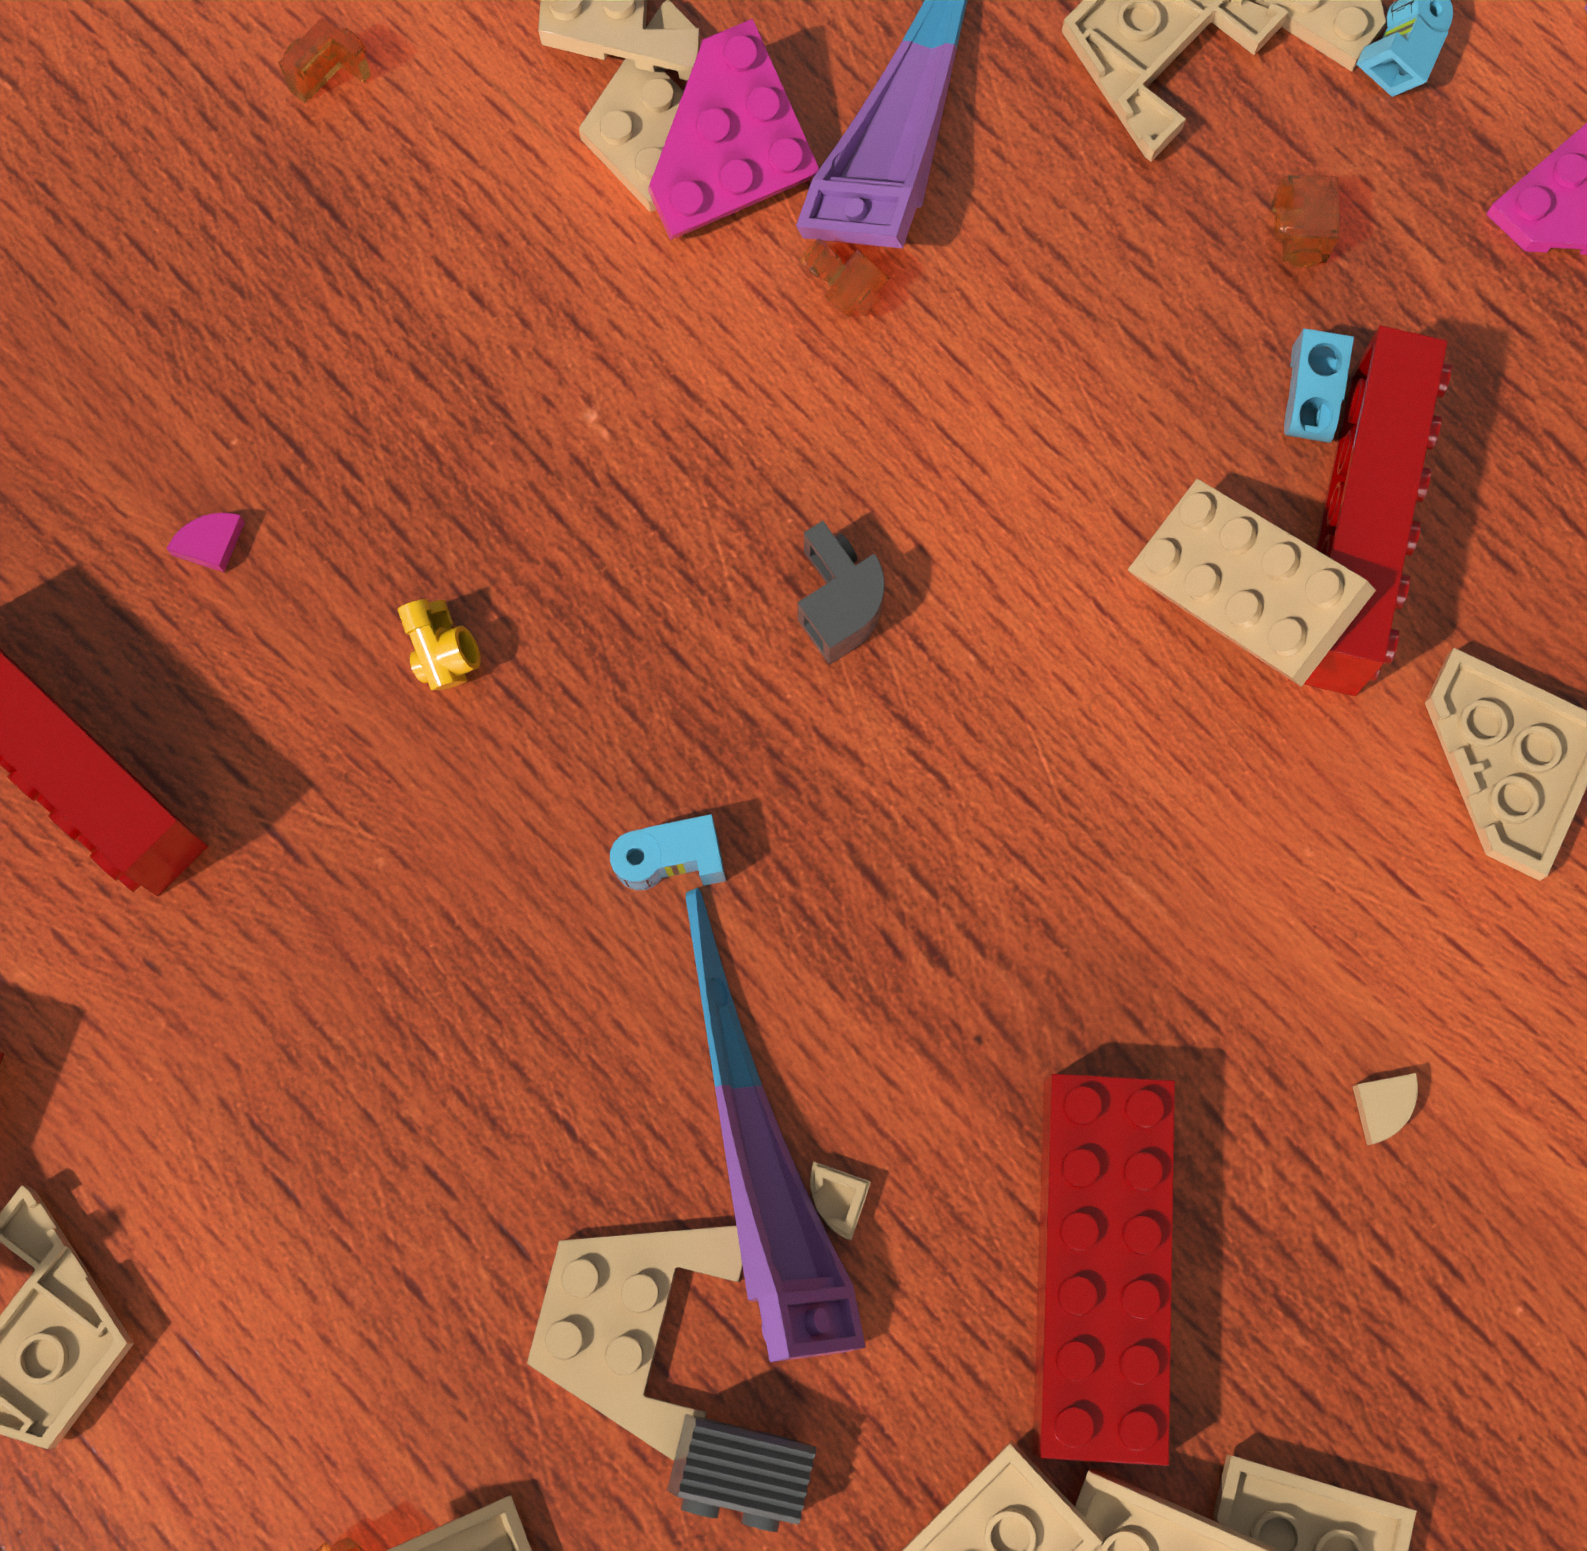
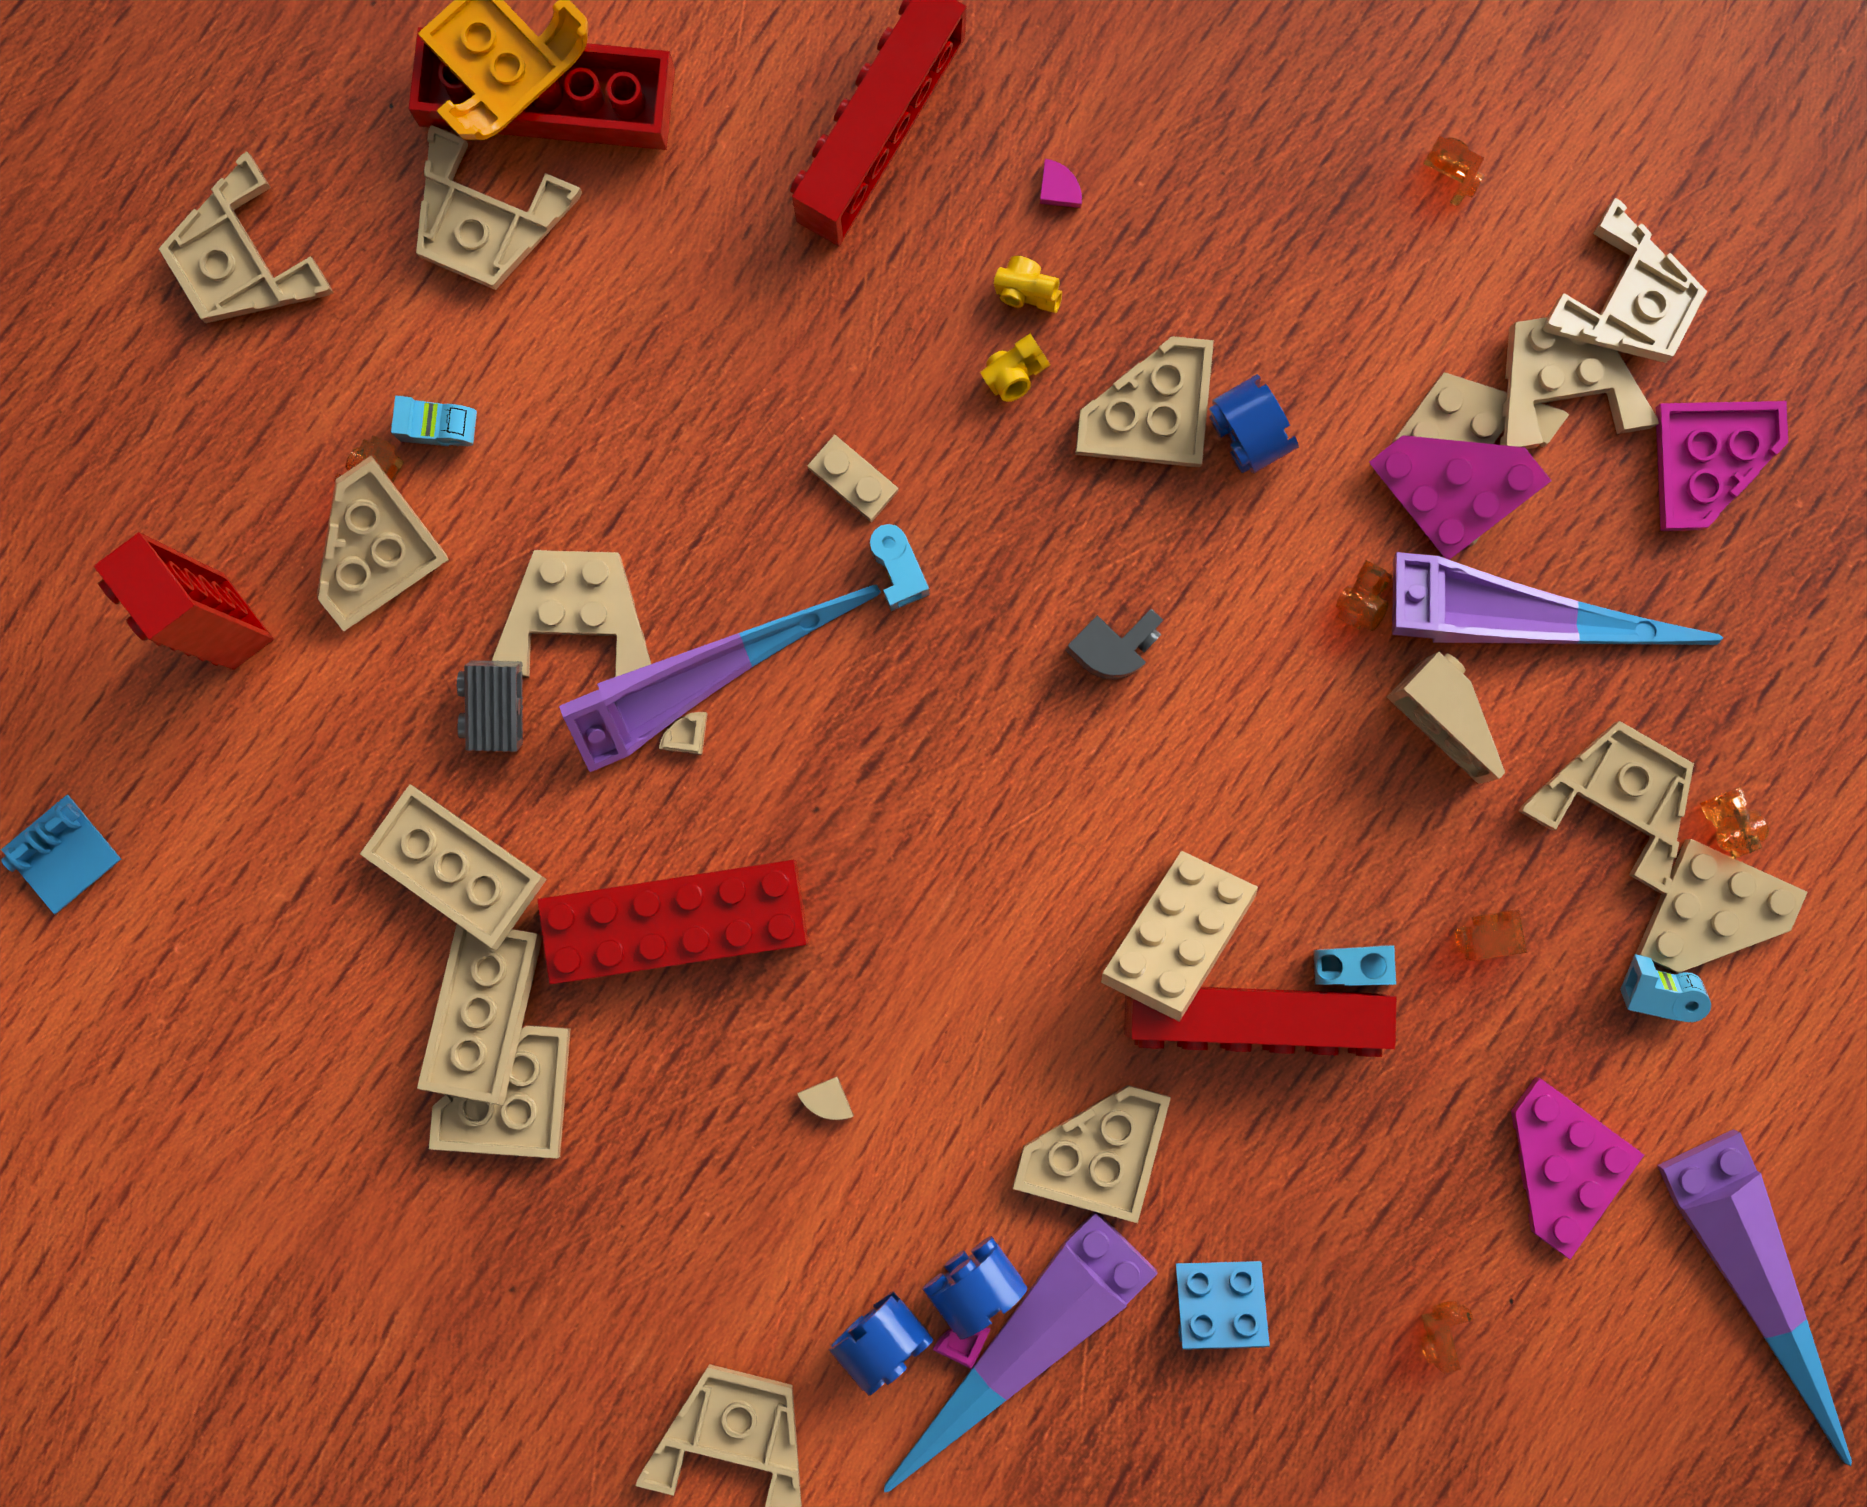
camera: 75 degrees right, 10 degrees up
none -> medium azure leg [391,395,477,446]
none -> tan plate [808,434,899,523]
none -> yellow plate [993,256,1062,313]
none -> tan plate [1075,336,1214,467]
none -> blue brick [1209,374,1299,474]
none -> tan slope [1387,652,1505,784]

